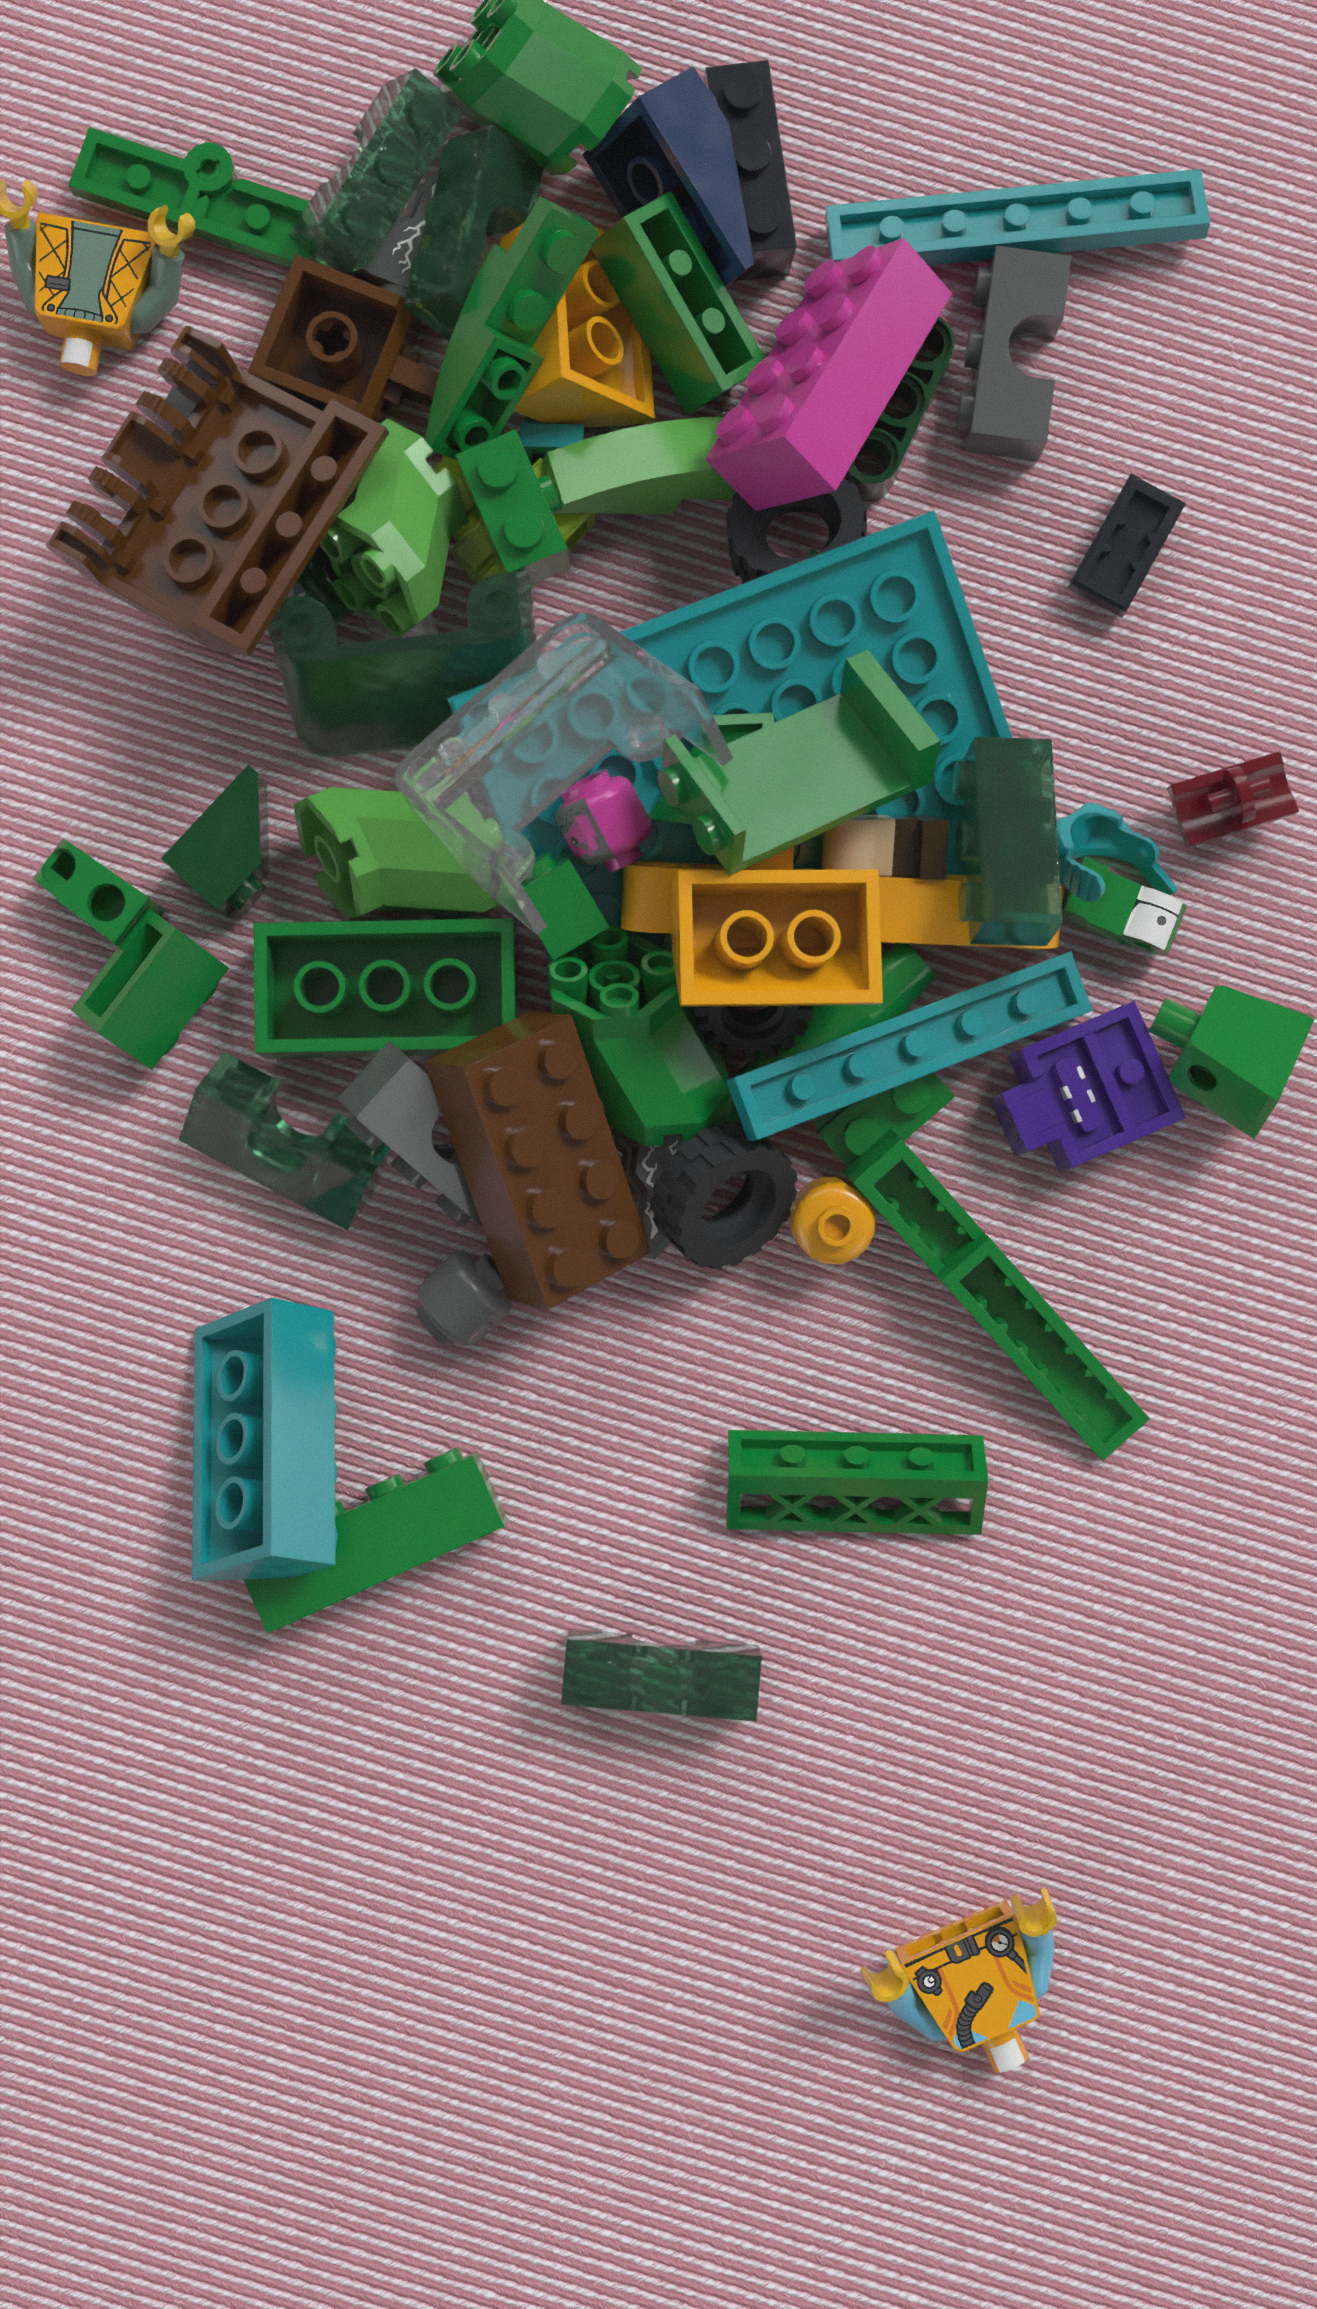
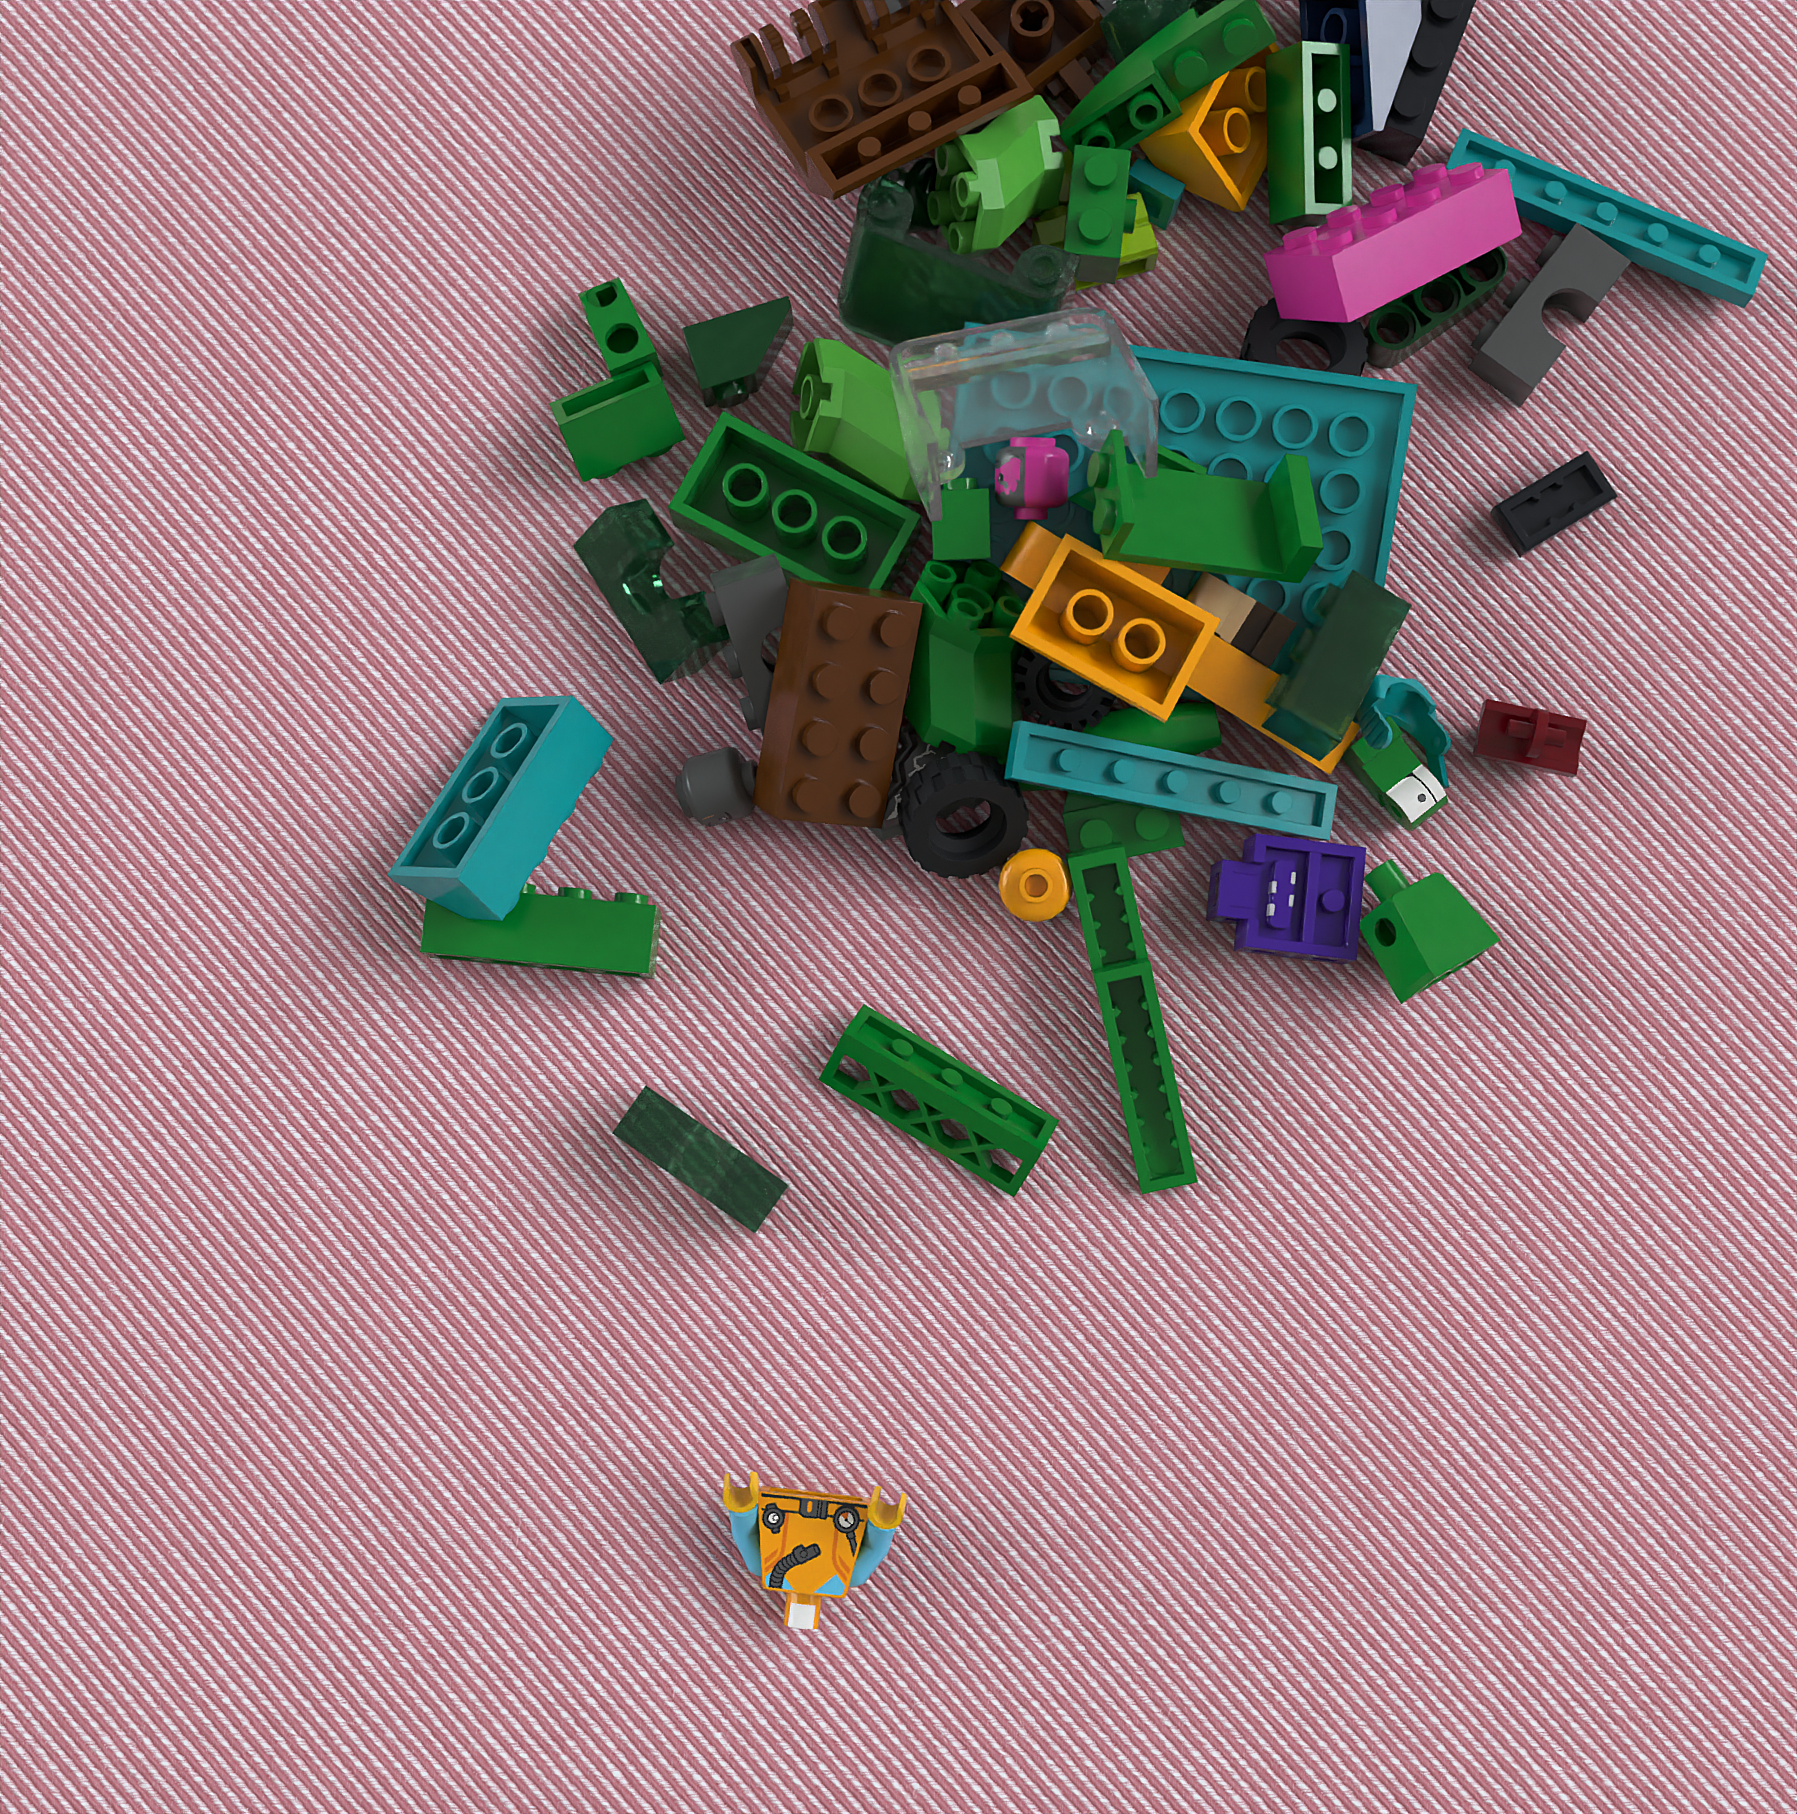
camera: 35 degrees right, 5 degrees down
bright green slope [542,417,736,515] -> none

